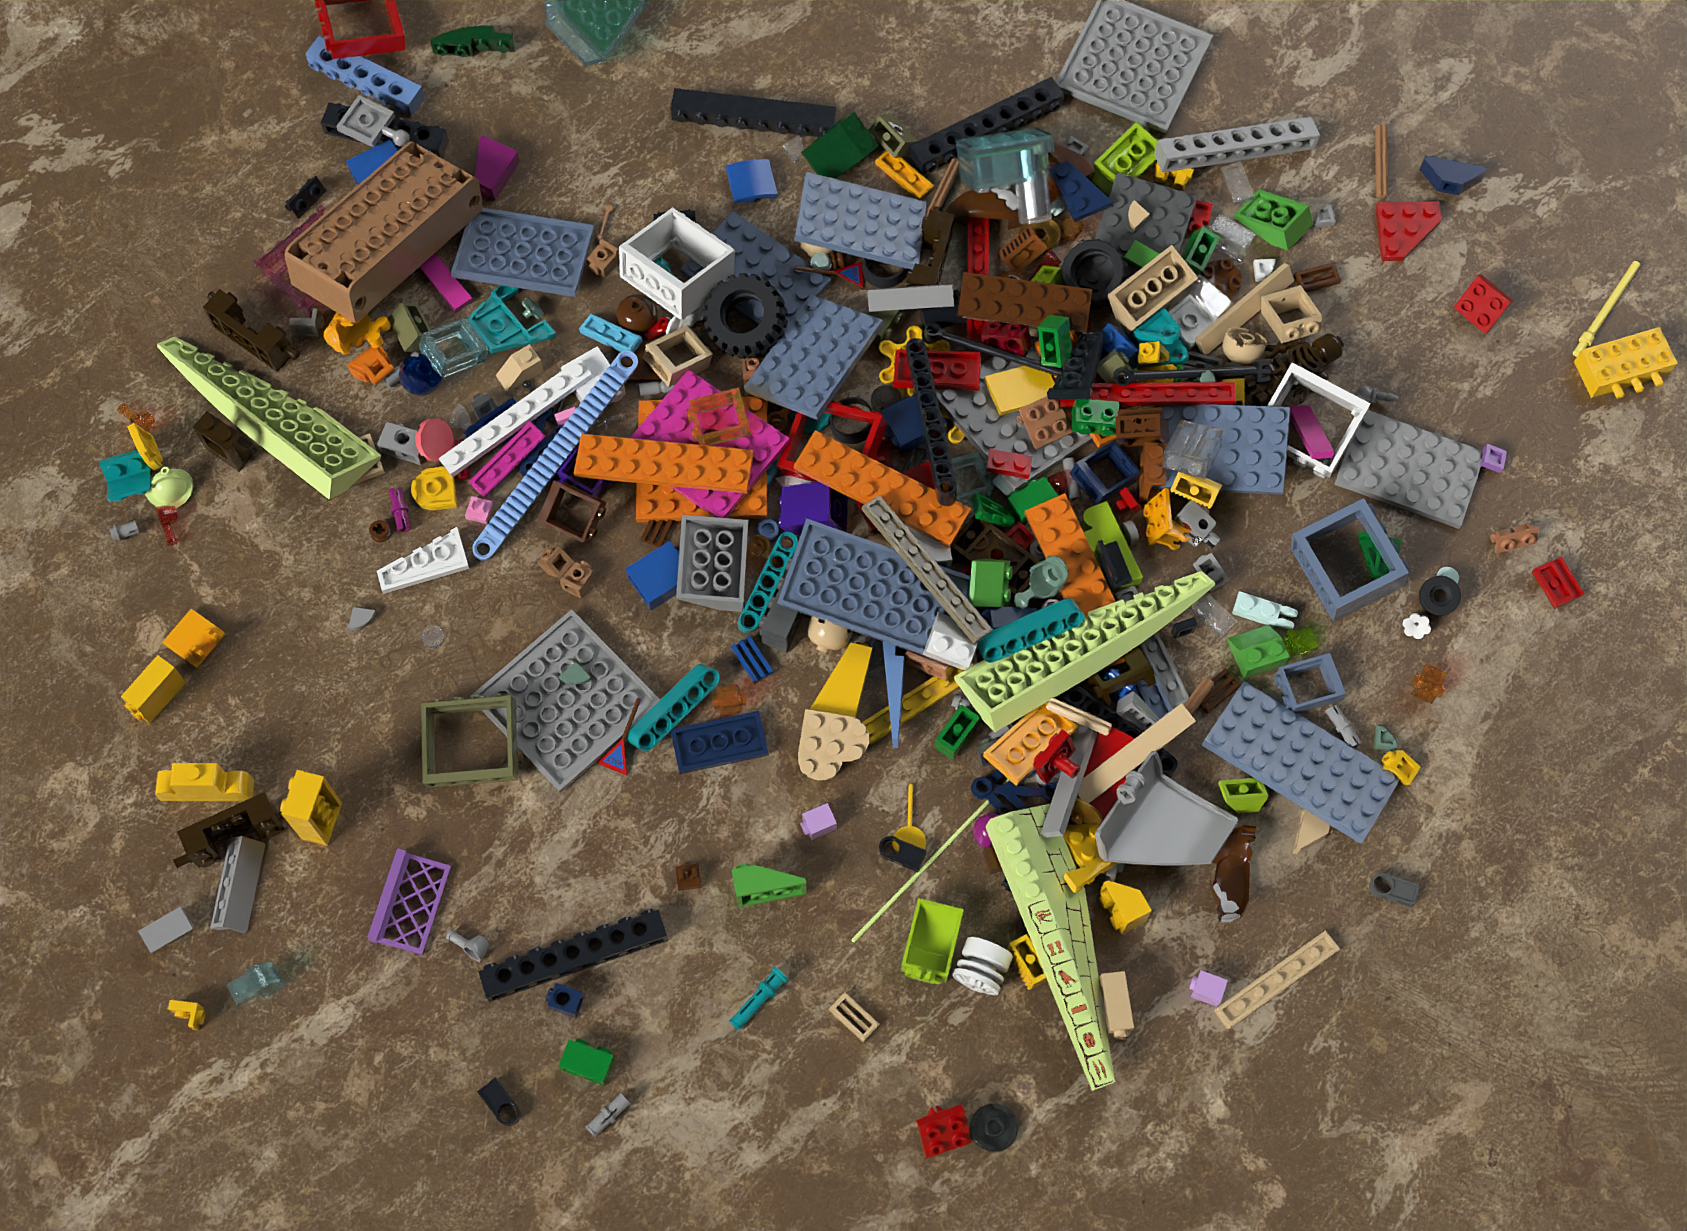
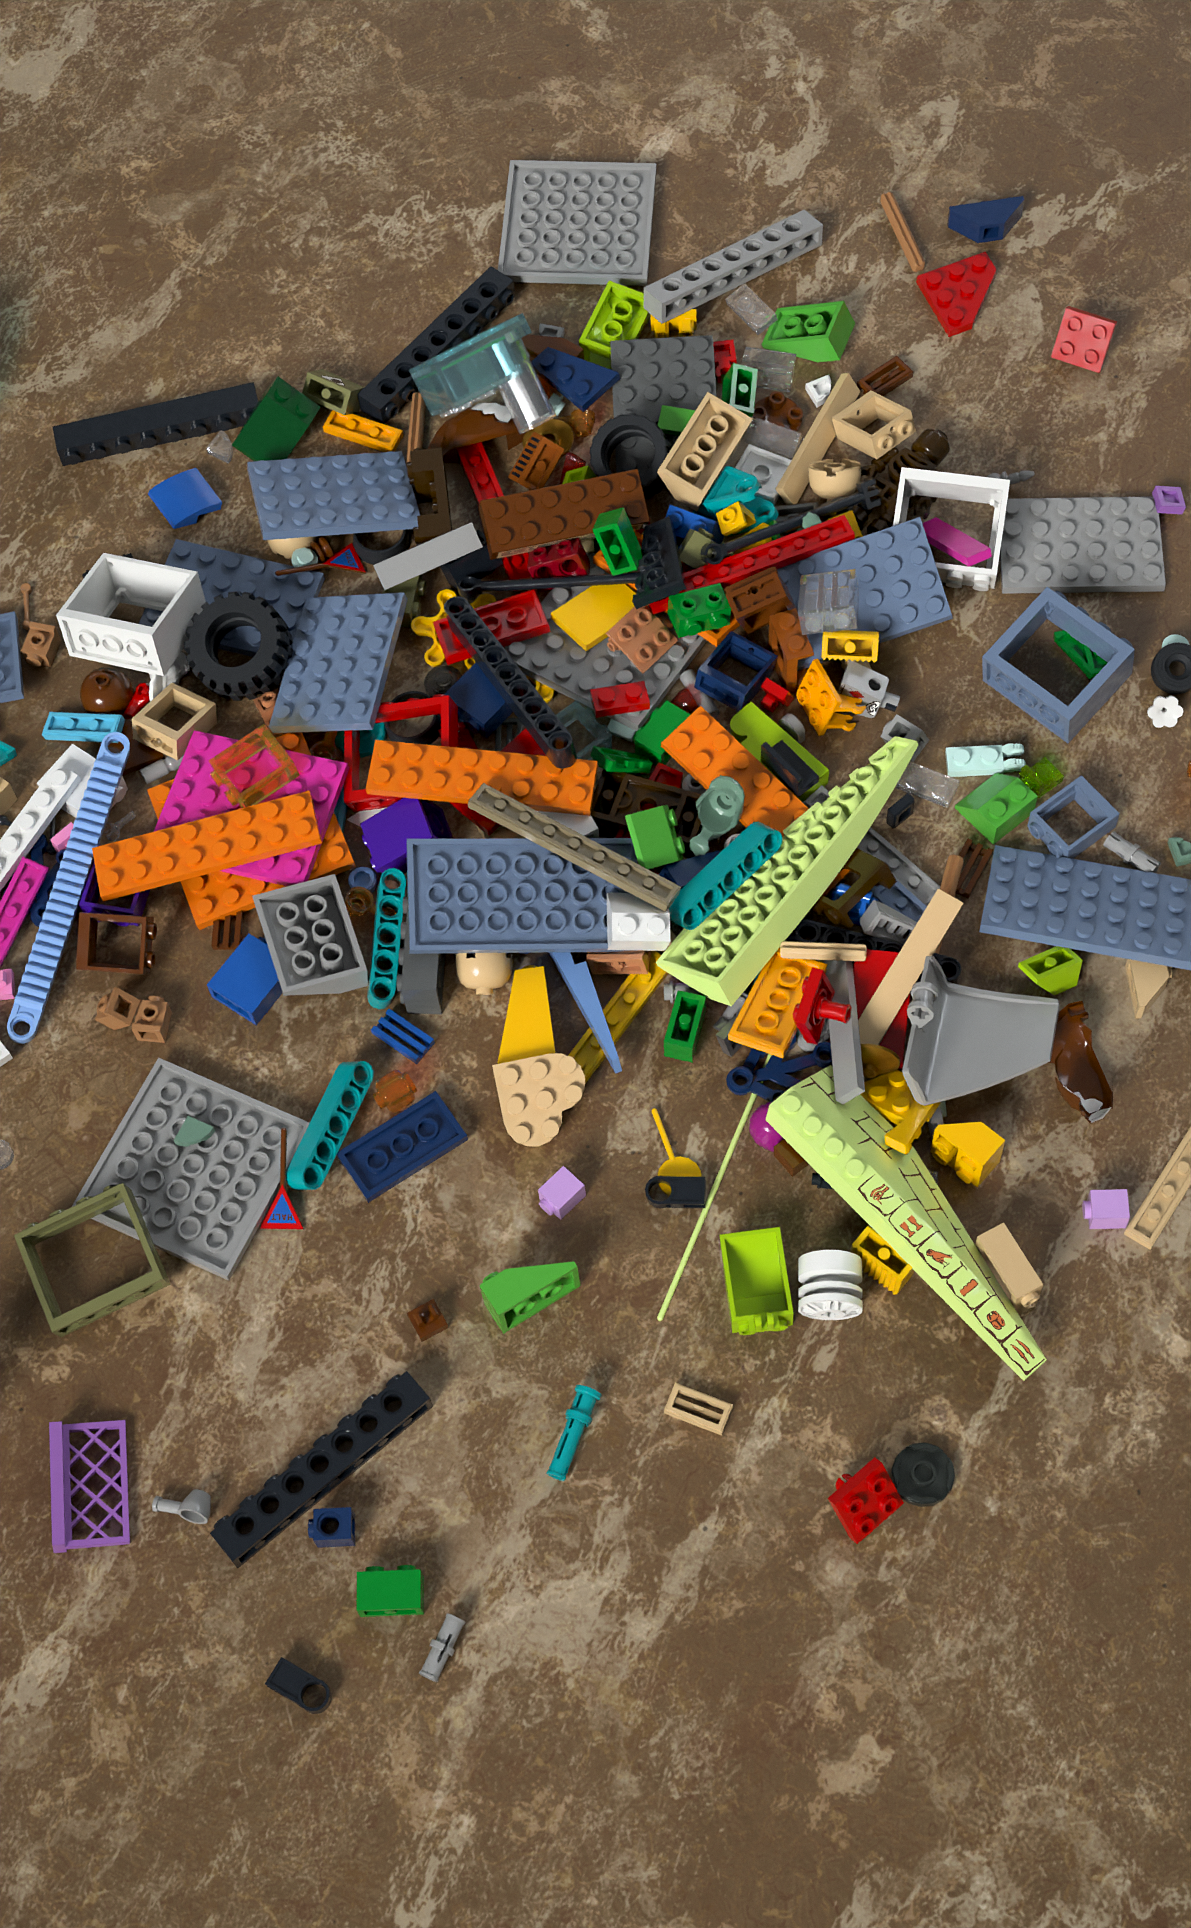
camera: 15 degrees left, 5 degrees down
tan tile [1128,200,1149,231] -> none
light grey tile [1314,204,1336,229] -> none

